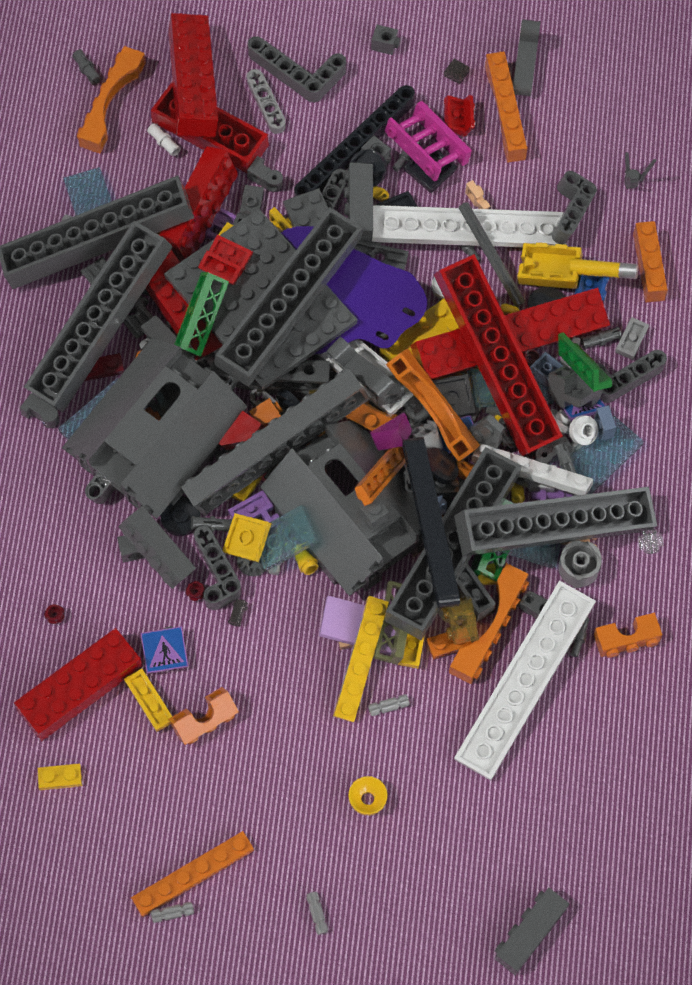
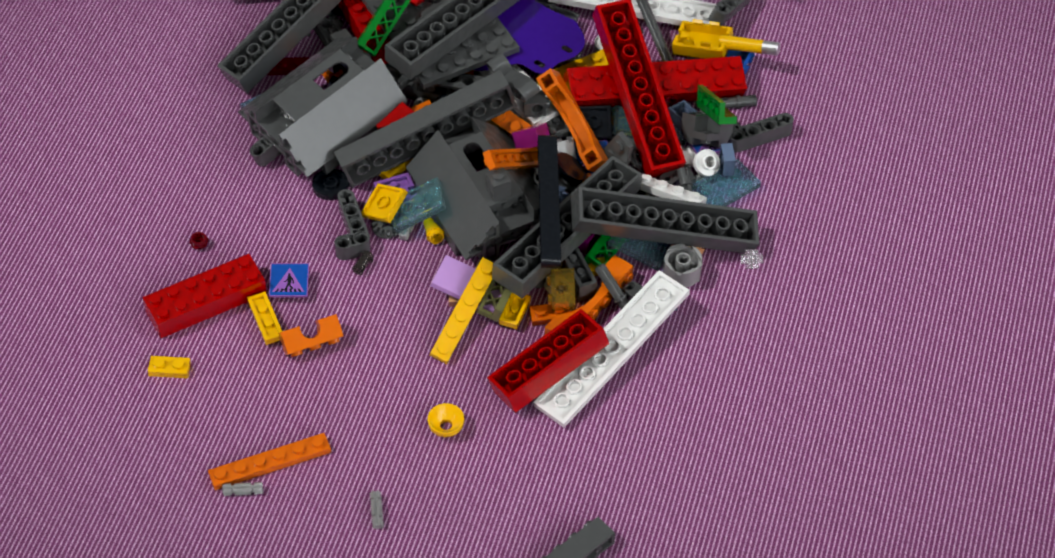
camera: 10 degrees right, 15 degrees down
dark grey leg [20,393,59,428] -> none
dark grey brick [117,535,145,563] -> none
dark grey brick [118,506,196,589] -> none
dark red plate [186,581,206,601] -> none
dark grey pin [191,516,232,532] -> none
light grey axle [368,694,409,716] -> none
dark grey bar [570,617,590,657] -> none
orange arch [593,612,662,658] -> none
light grey plate [615,317,649,360] -> none
orange brick [633,221,668,303] -> none
none -> red brick [487,309,610,413]
none -> dark grey axle [595,263,629,310]

